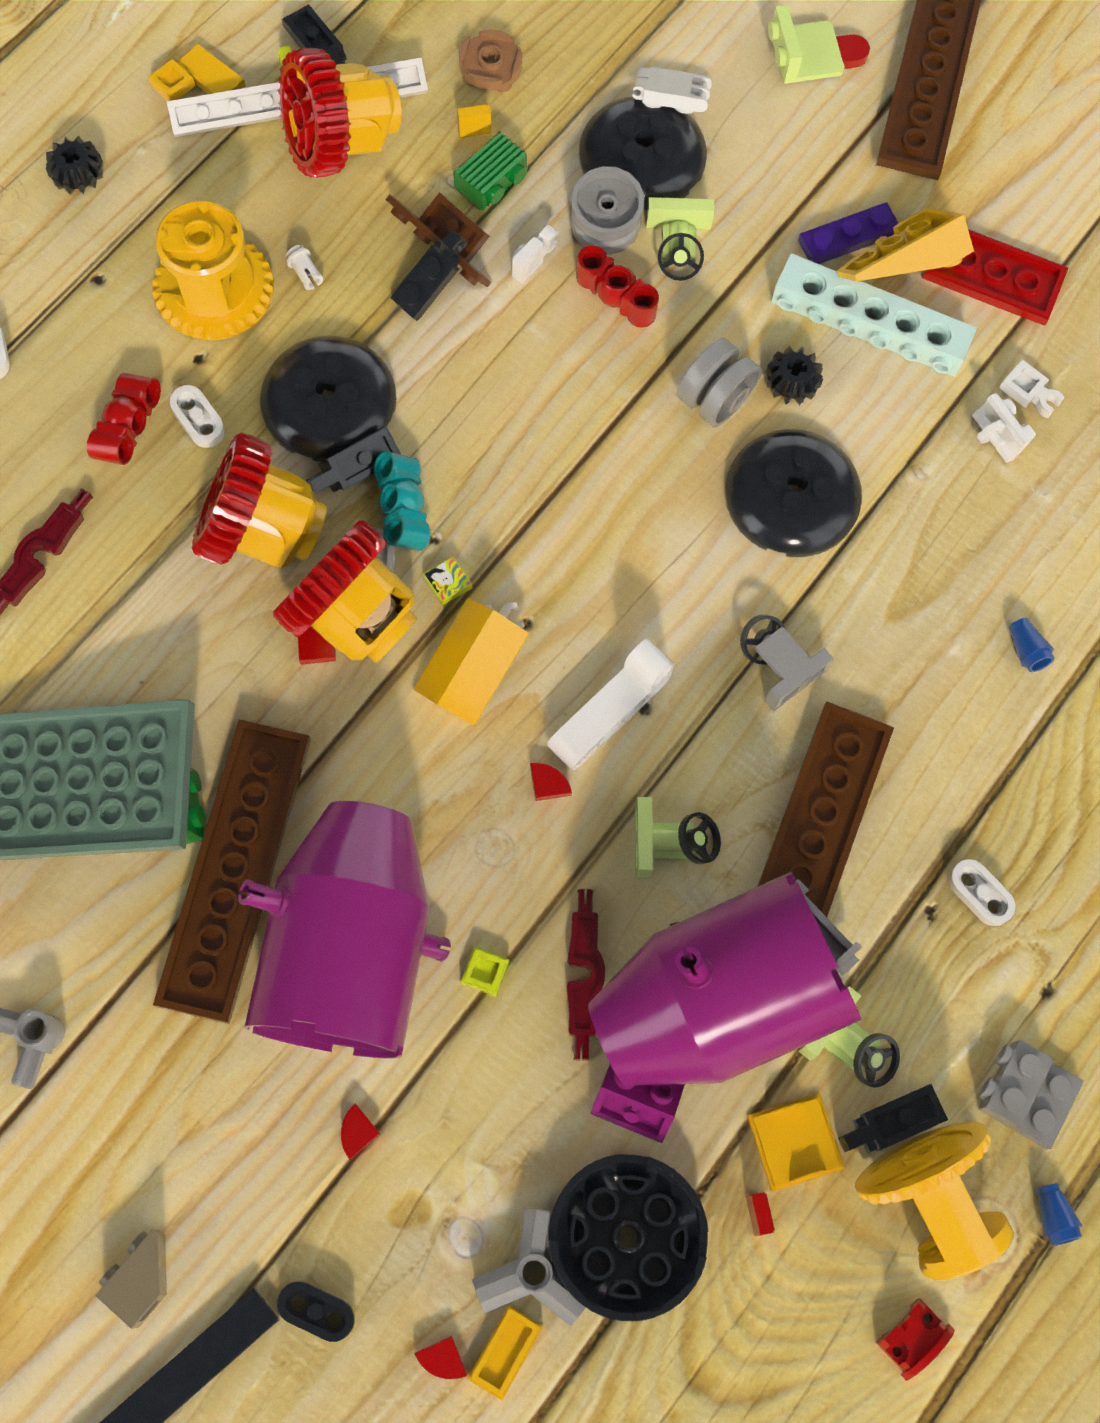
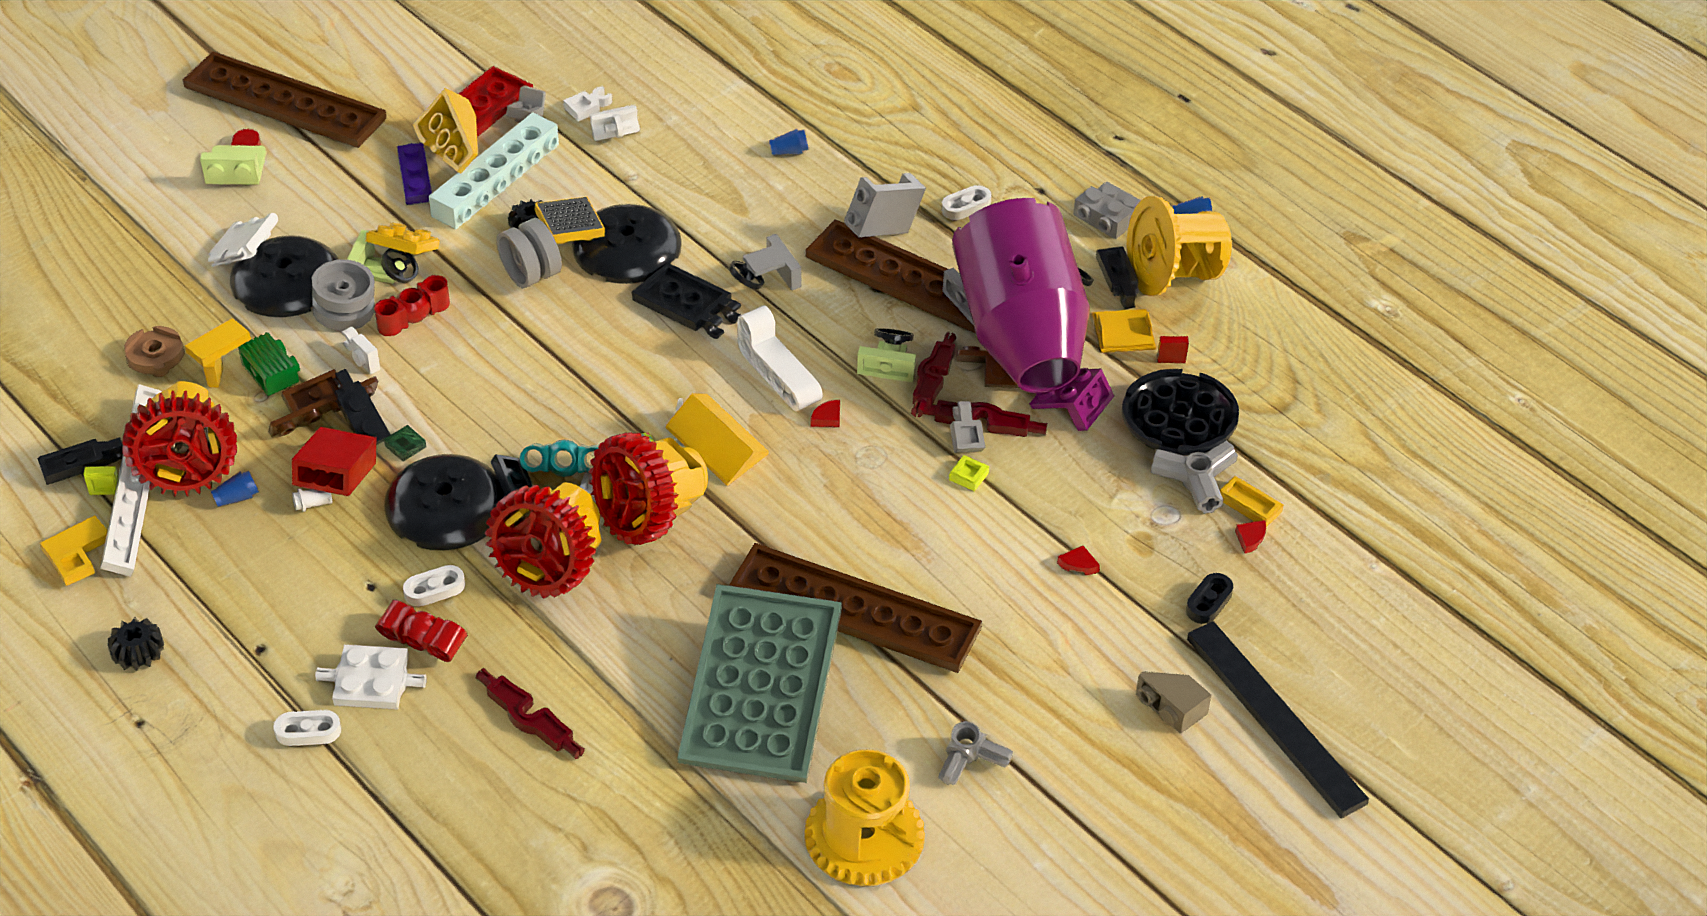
camera: 75 degrees left, 25 degrees down
yellow piece [152,200,274,340] -> none
magenta piece [238,801,451,1059] -> none
red tile [297,626,336,665] -> none
red piece [875,1298,955,1381] -> none
none -> yellow tile [185,318,251,367]
none -> blue cone [211,471,259,507]
none -> red brick [292,427,376,496]
none -> white plate [316,645,427,709]
none -> yellow tile [365,223,440,255]
none -> clear green tile [384,425,427,462]
none -> light grey bracket [506,86,546,123]
none -> tile [535,196,605,244]
none -> black tile [632,262,741,339]
none -> light grey panel [844,173,926,237]
none -> dark red piece [911,332,957,417]
none -> light grey plate [950,401,986,453]

